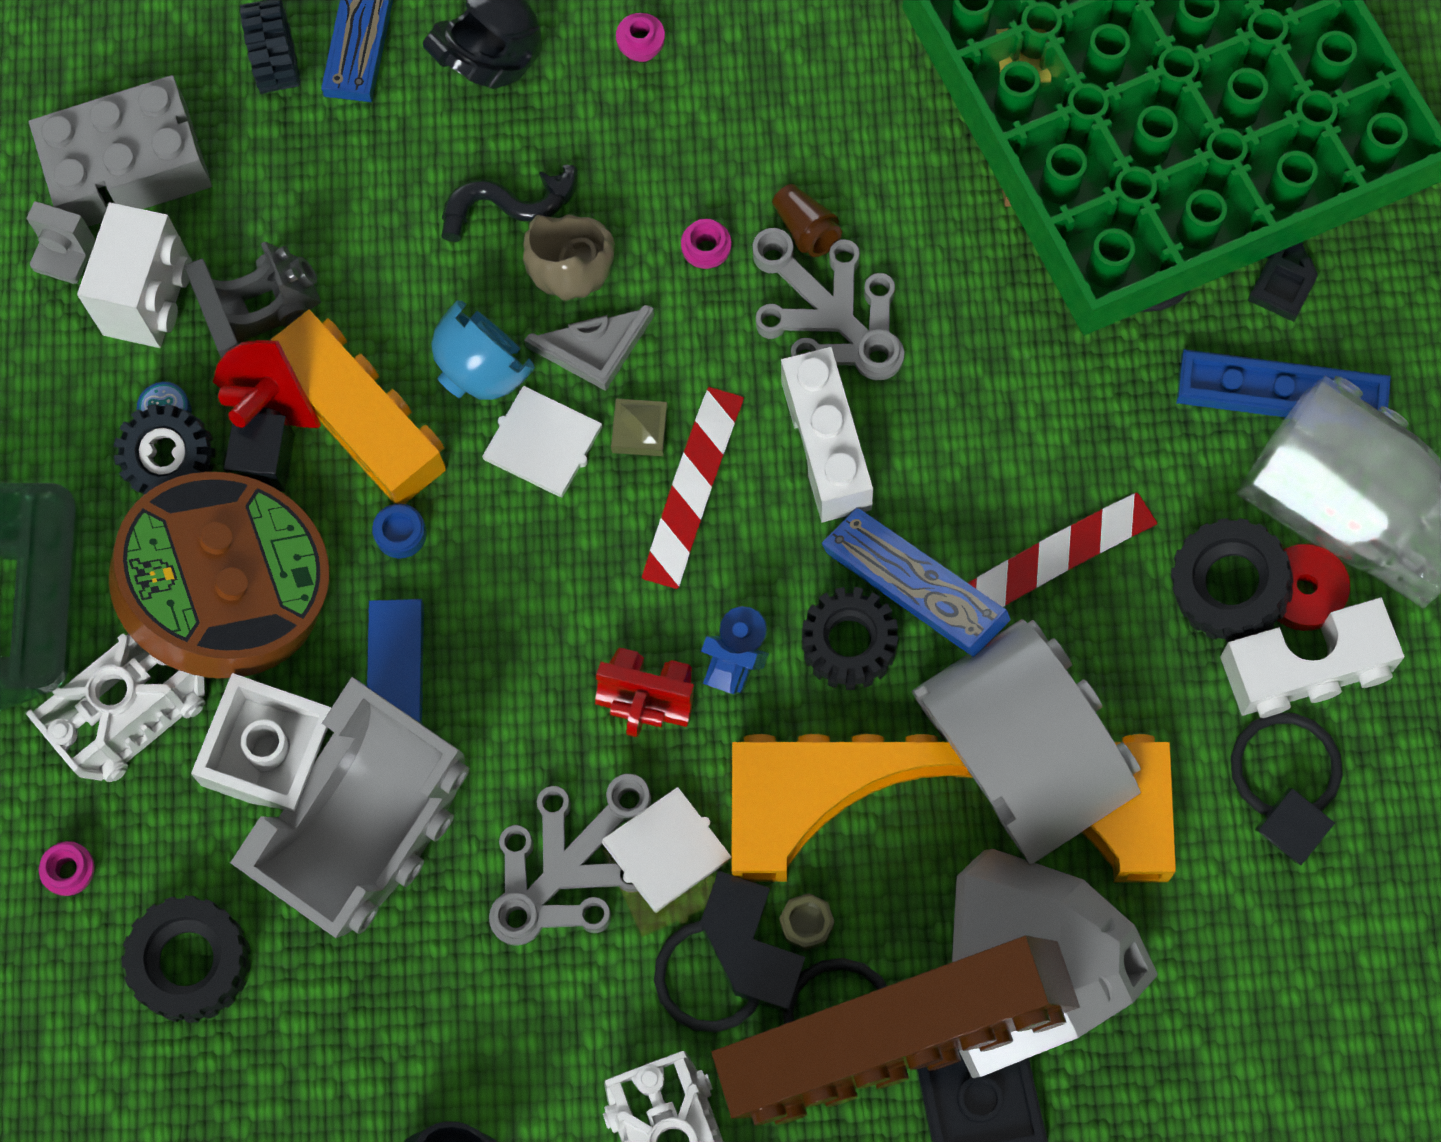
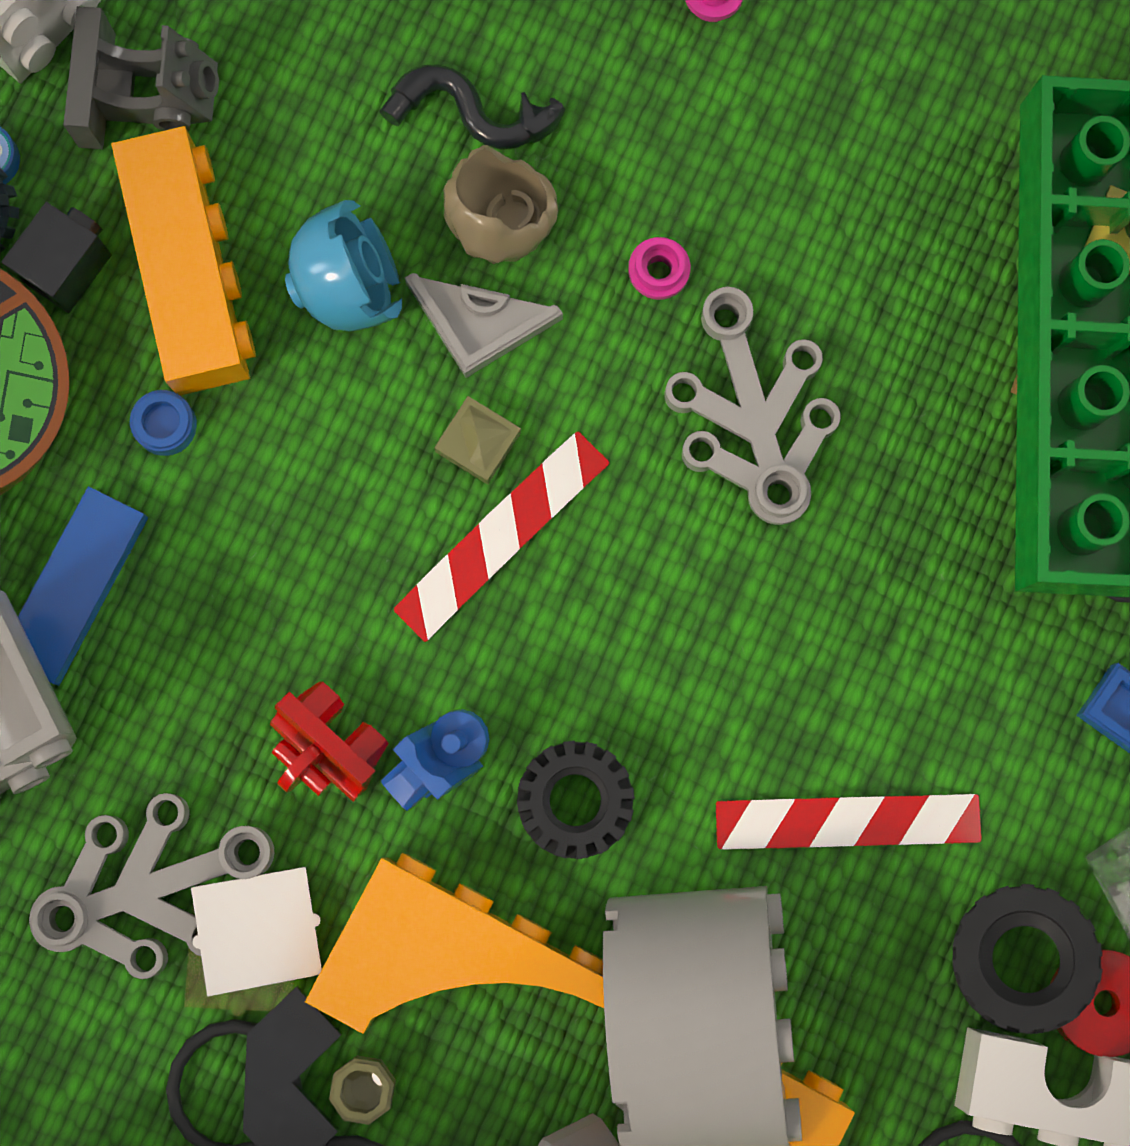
camera: 20 degrees right, 10 degrees up
red shield [213,340,321,428] -> none
white piece [482,386,603,498] -> none
reddish brown cone [772,184,842,257] -> none
white arch [781,347,873,523] -> none
blue tile [822,508,1011,657] -> none

